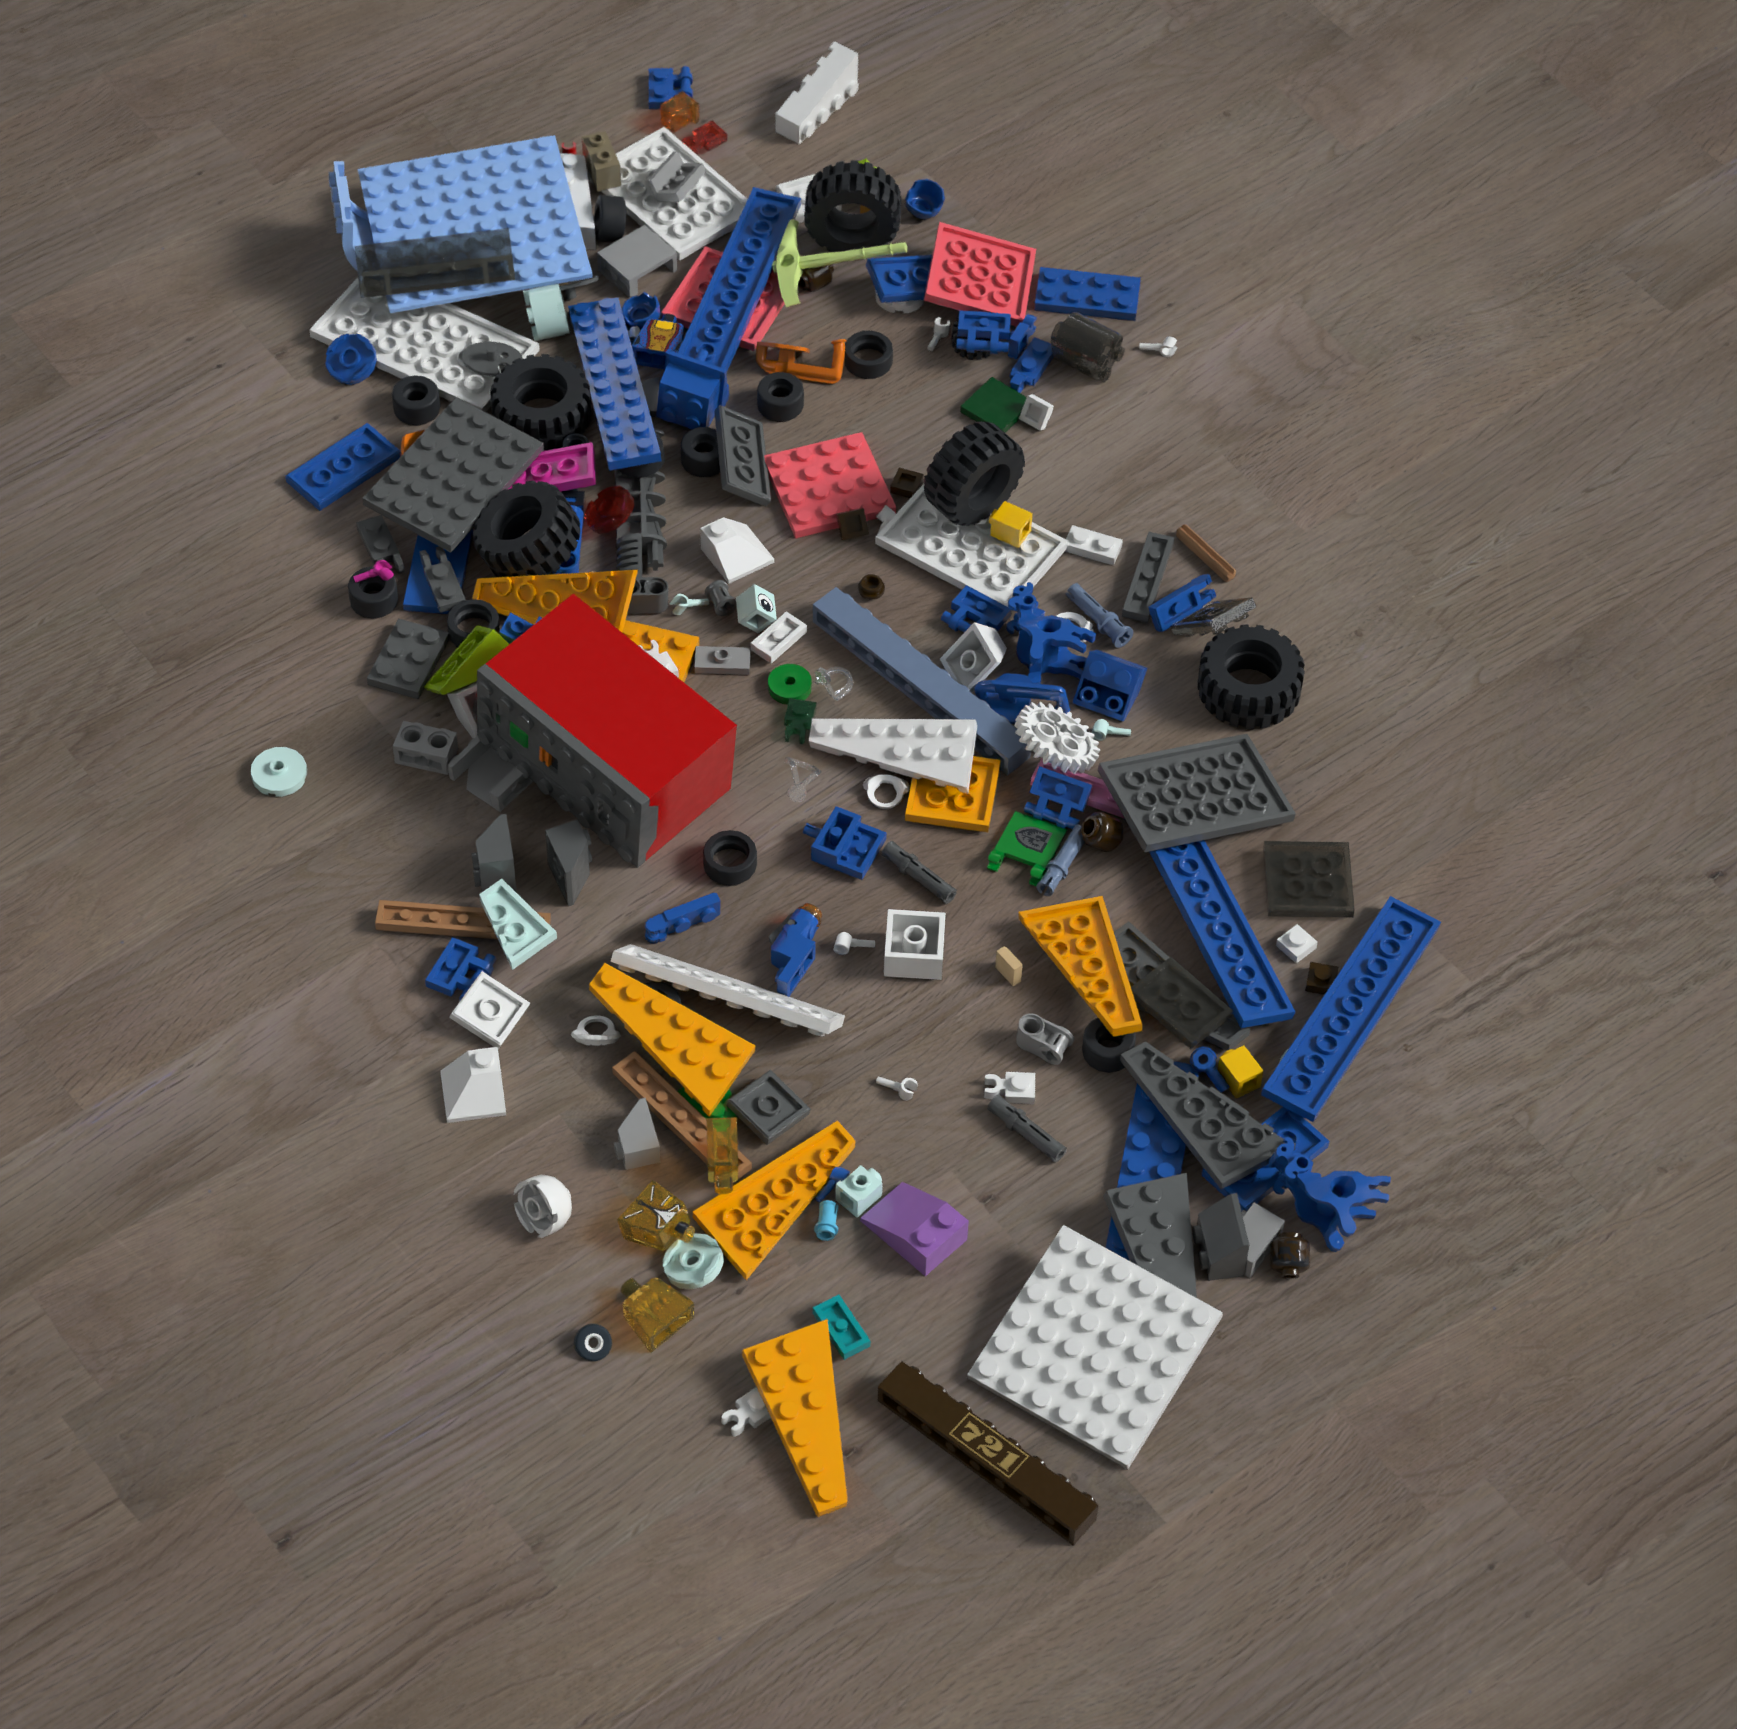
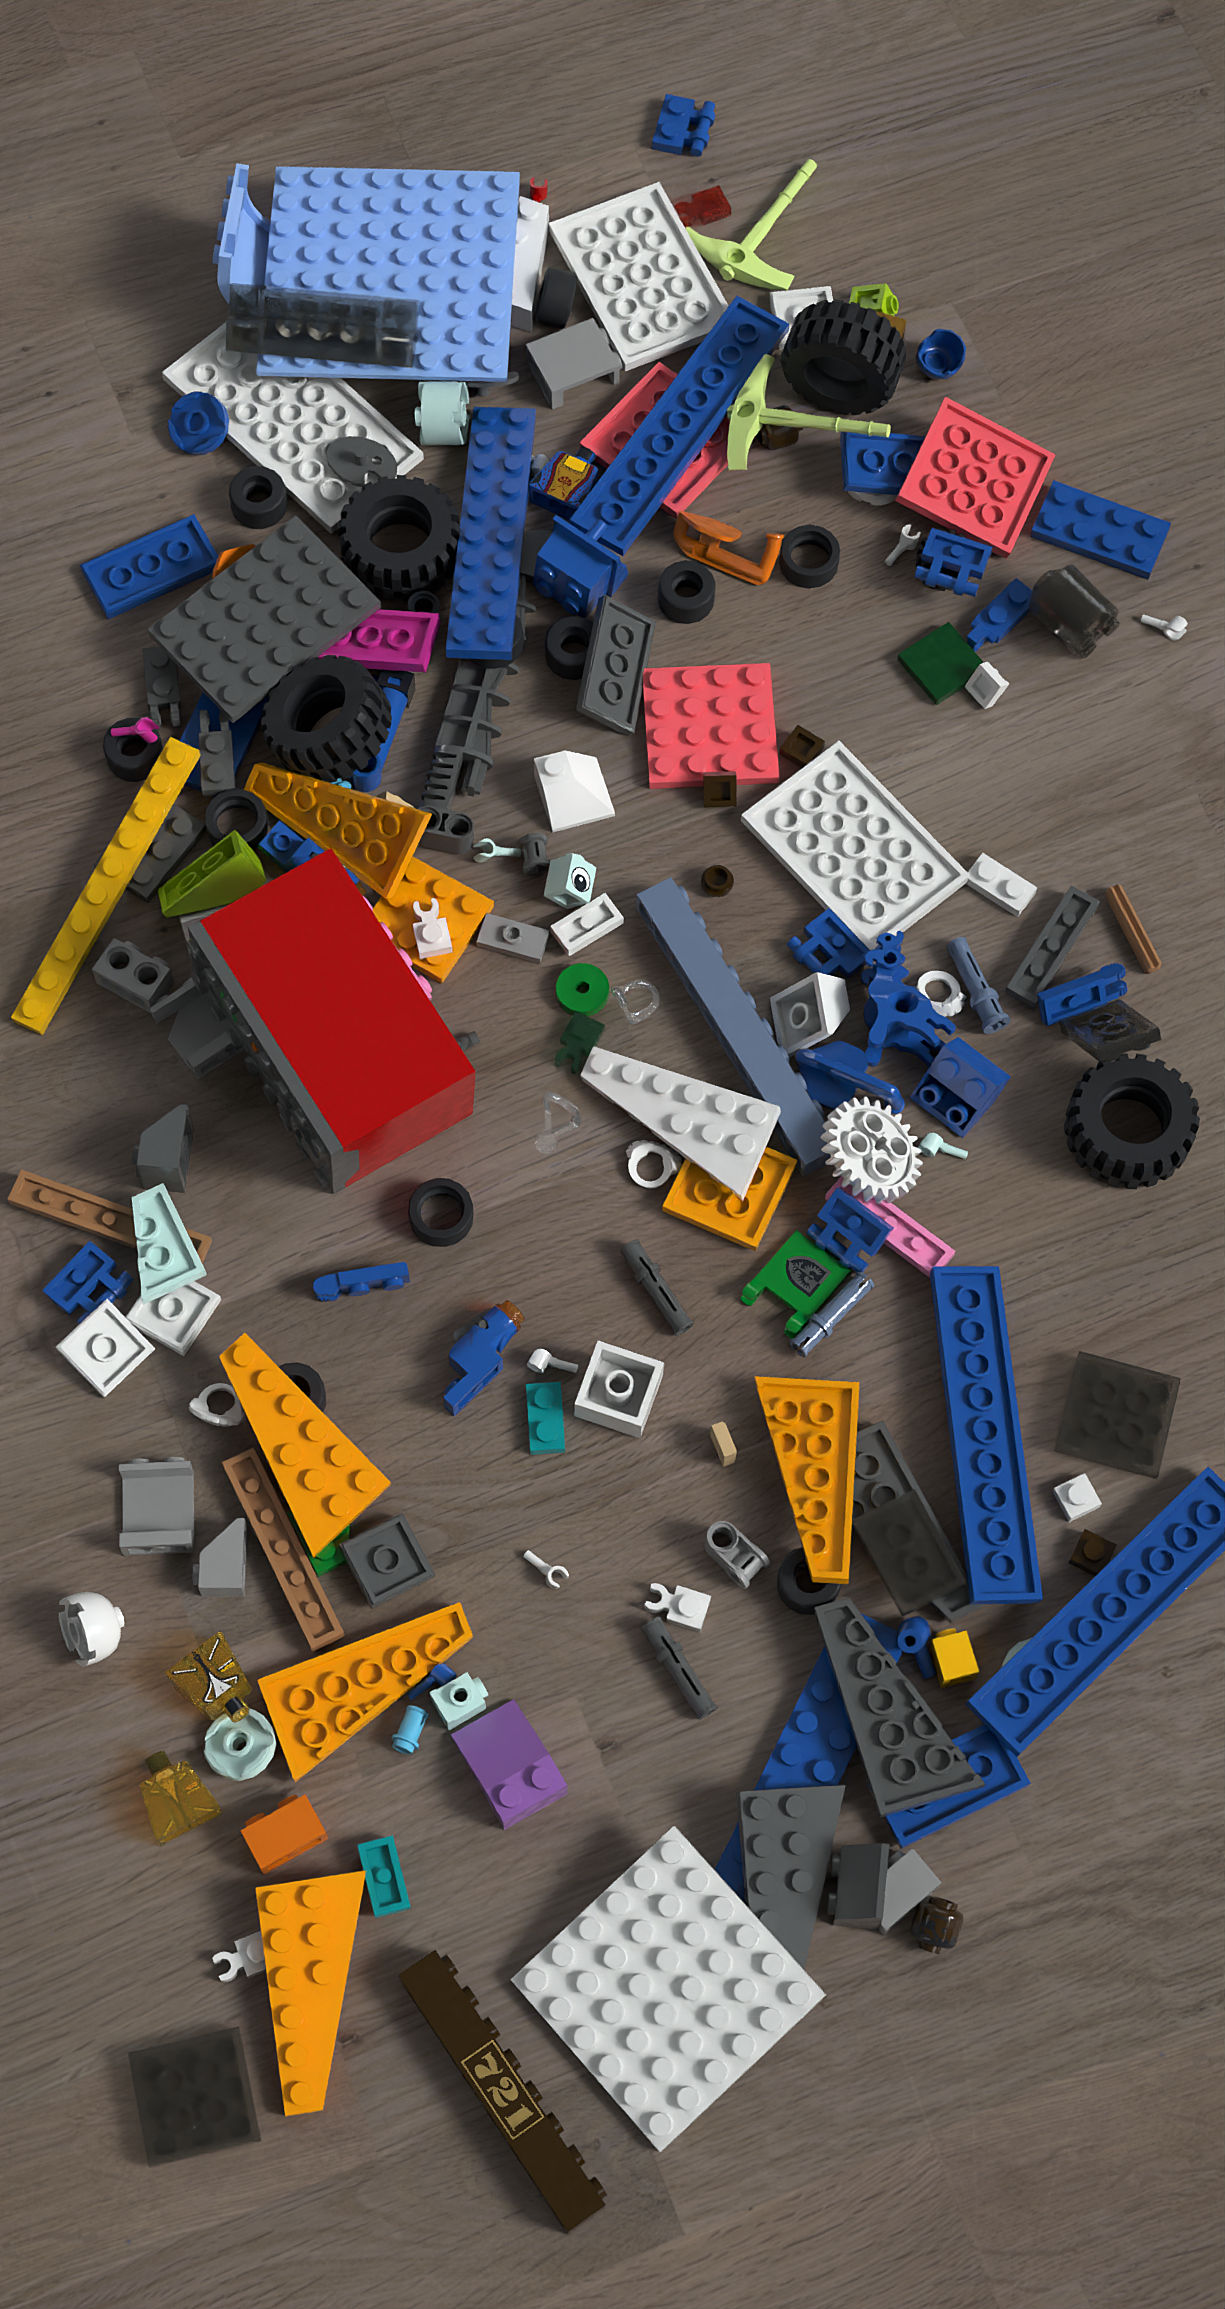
camera: 15 degrees right, 15 degrees up
white slope [440,1047,506,1123] -> none
dark grey slope [545,820,592,906] -> none
black wheel [574,1324,612,1361] -> none
dark tan brick [582,131,621,192] -> none
clear red tile [585,486,634,534] -> none
white plate [610,944,845,1036] -> none
blue hair [621,292,660,330] -> none
light grey bracket [648,152,706,202] -> none
clear orange brick [660,91,699,133] -> none
clear yellow torso [706,1117,738,1194] -> none
white wedge [776,41,858,144] -> none
blue plate [803,806,887,880] -> none
white hand [876,505,896,534] -> none
black tyre [923,422,1025,526] -> none
yellow brick [989,501,1033,548] -> none
blue plate [1006,314,1037,360] -> none
dark brown head [1081,812,1124,852] -> none
dark grey plate [1097,734,1296,852] -> none
blue animal [1268,1137,1391,1252] -> none
none -> yellow plate [11,737,201,1036]
none -> light grey panel [119,1457,195,1556]
none -> white tile [125,1281,221,1356]
none -> clear smoke plate [128,2026,262,2168]
none -> orange brick [240,1794,328,1875]
none -> teal plate [526,1382,565,1455]
none -> yellowish green piece [685,159,817,291]

